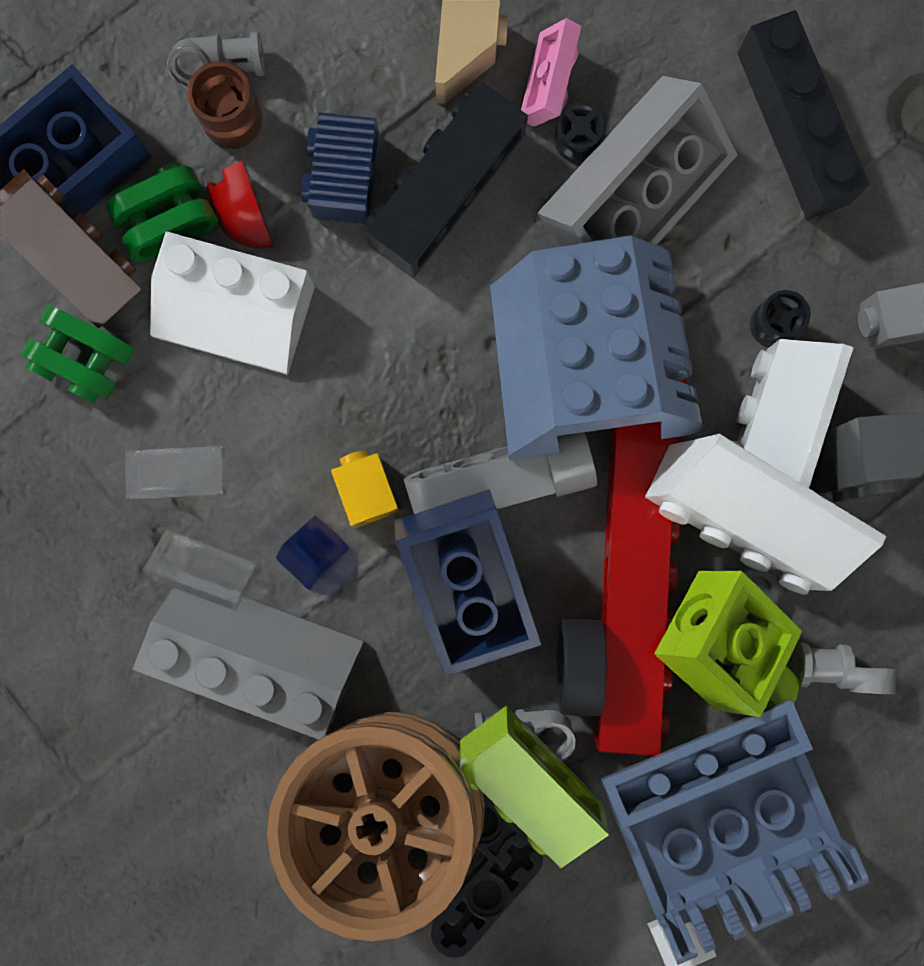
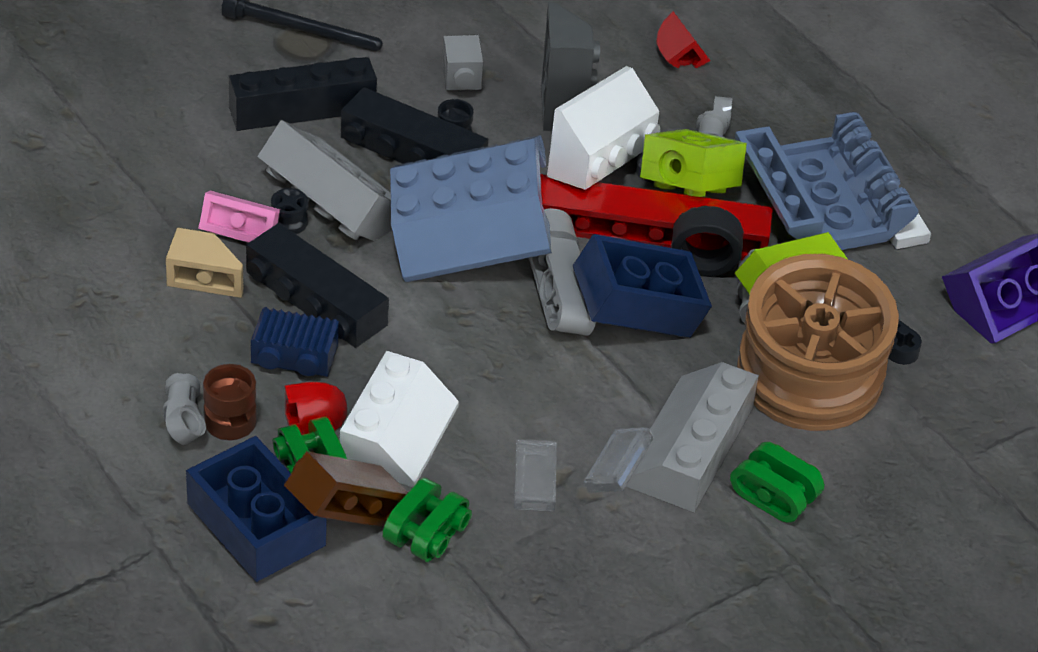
camera: 90 degrees left, 40 degrees down
clear blue slope [276,515,350,590] -> none
yellow brick [331,450,400,528] -> none
white slope [732,339,854,488] -> none
none -> black brick [341,87,489,164]
none -> green brick [730,442,825,523]

